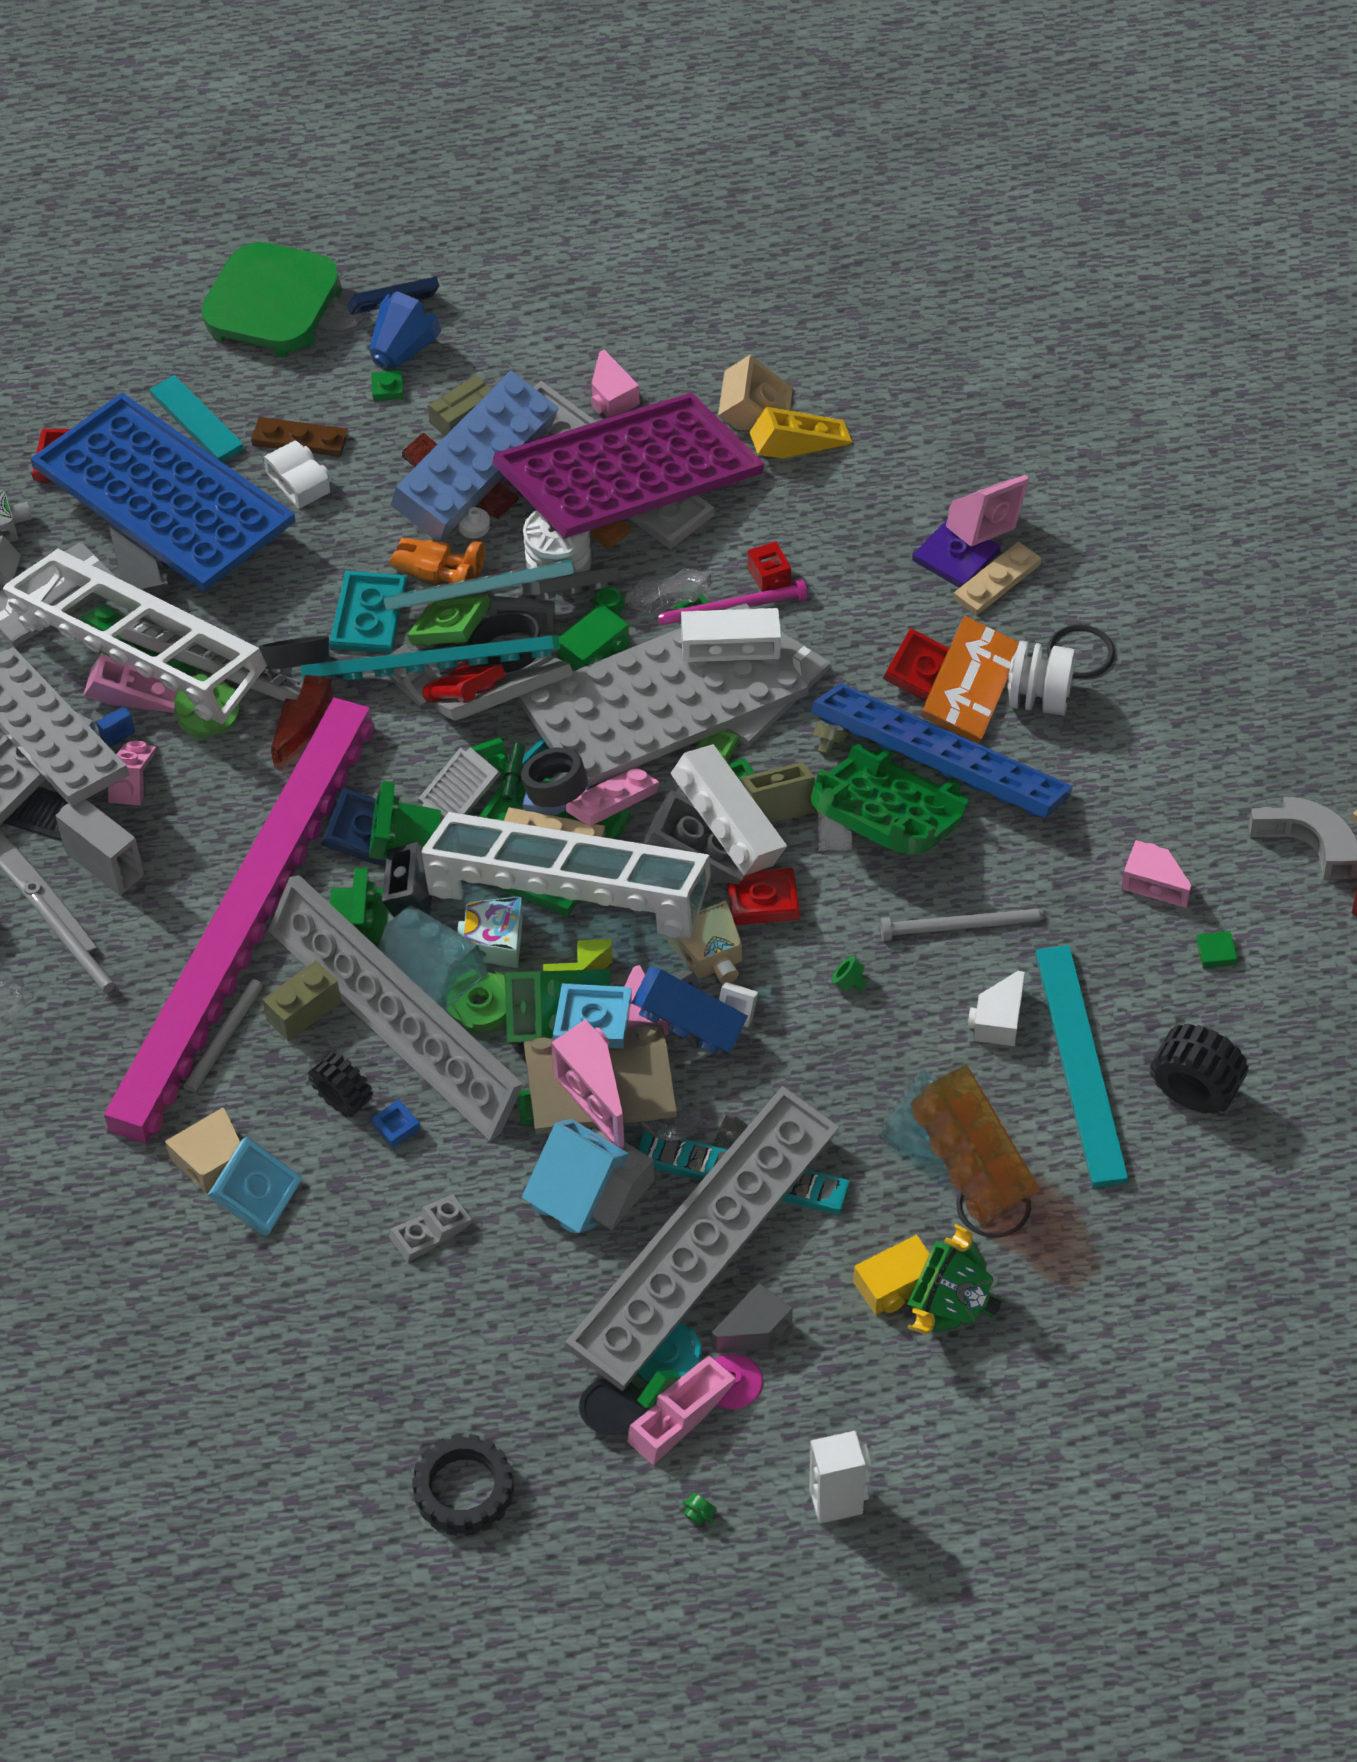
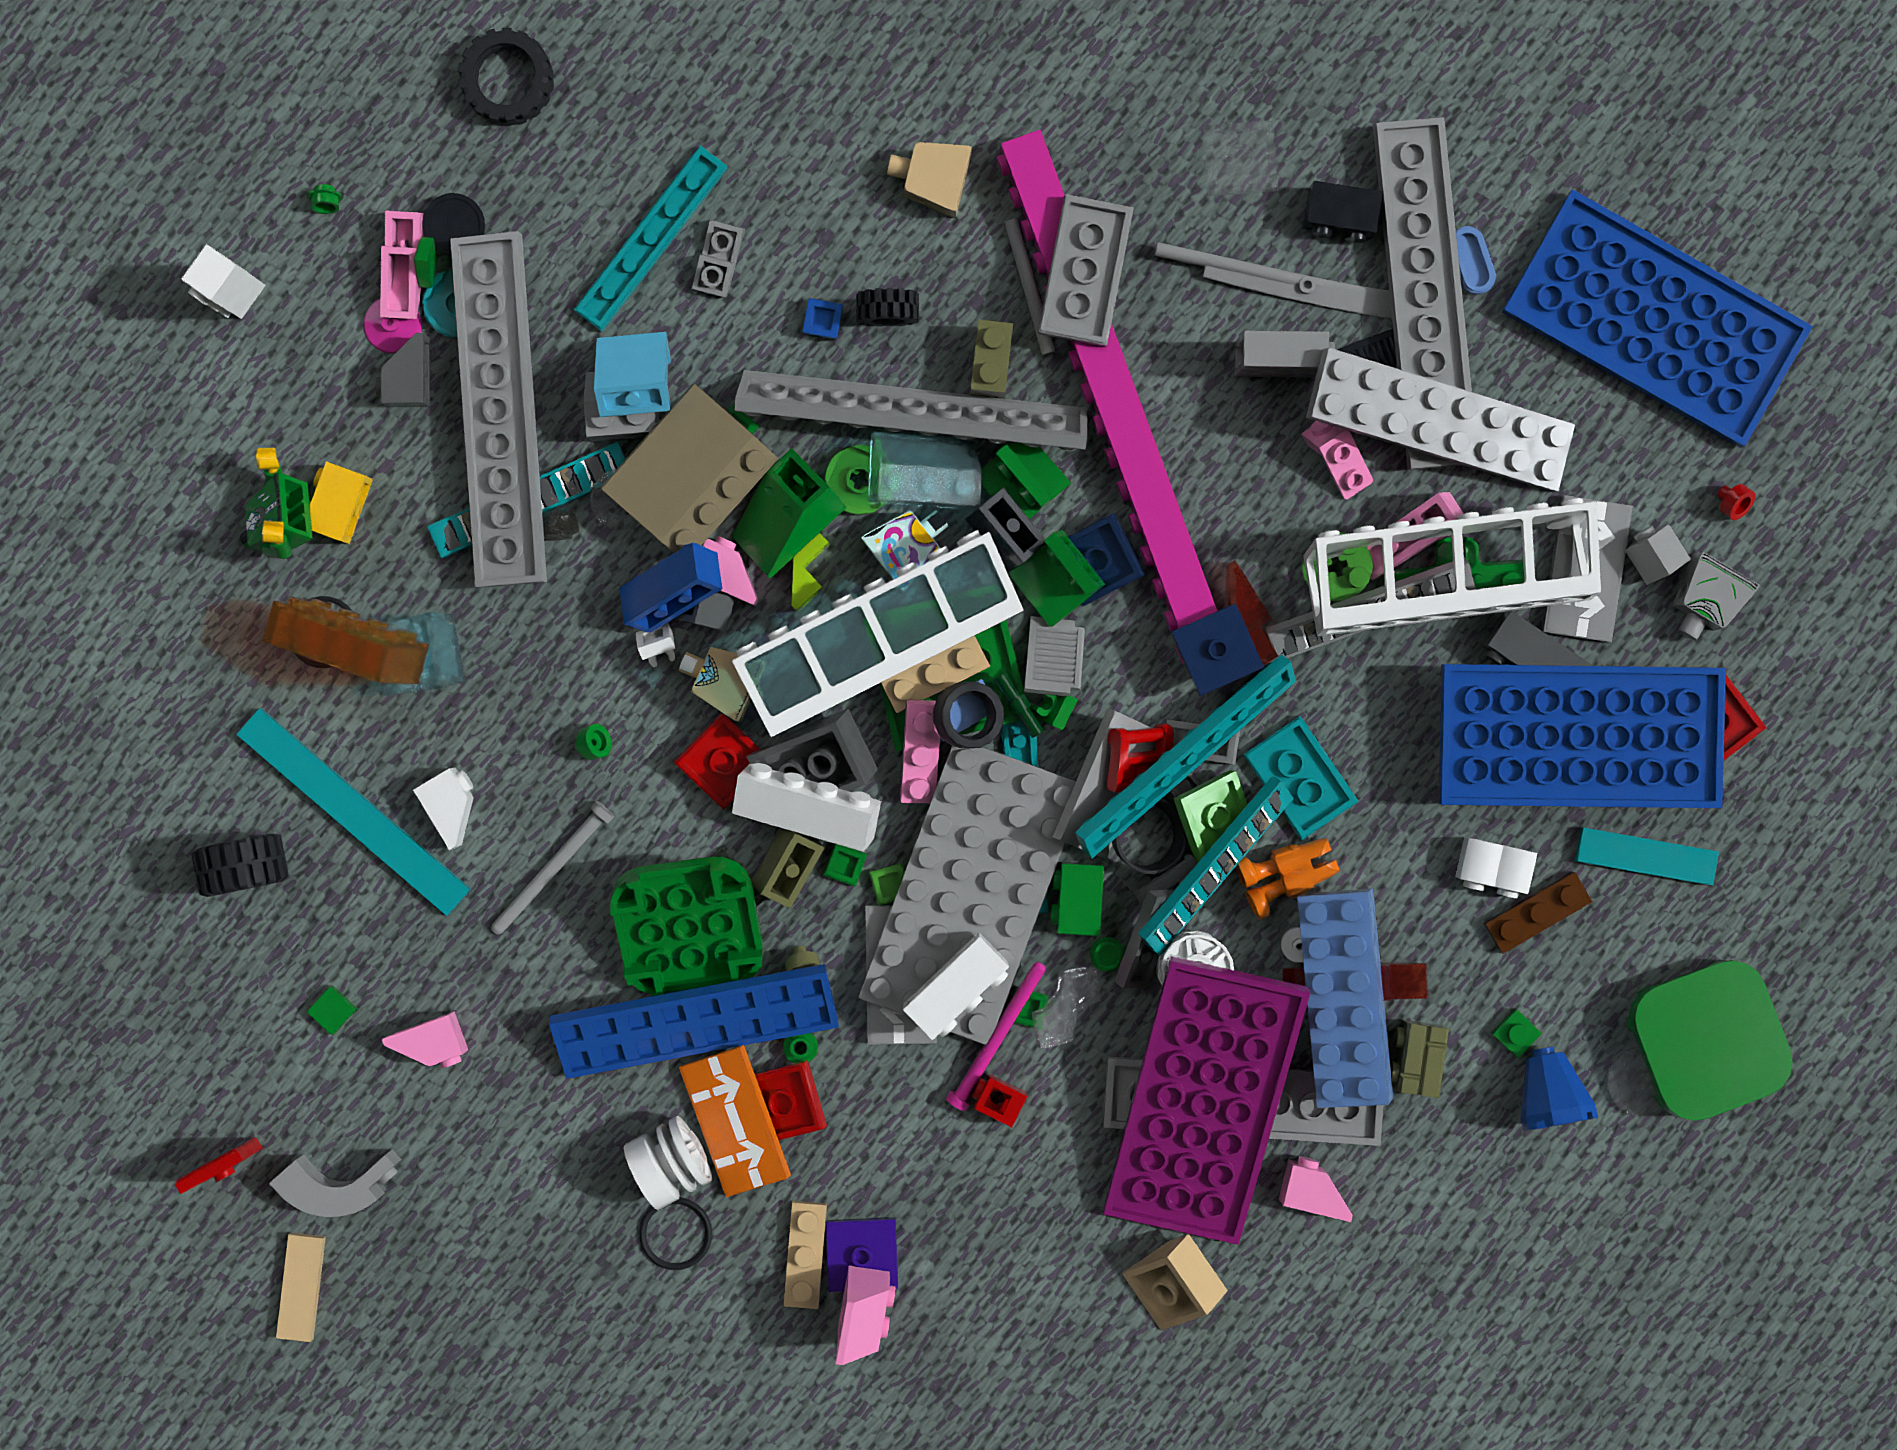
camera: 140 degrees right, 35 degrees up
blue plate [97,706,135,747] -> none
medium azure tile [207,1137,303,1236] -> none
black tyre [259,636,329,669] -> none
dark blue tile [347,276,440,315] -> none
bright pink slope [551,1019,625,1149] -> none
medium azure plate [553,984,632,1049] -> none
yellow slope [749,407,852,459] -> none
none -> teal tile [574,145,728,332]
none -> green plate [783,1033,818,1063]
none -> light grey tile [1038,194,1134,347]
none -> dark blue plate [1171,603,1264,696]

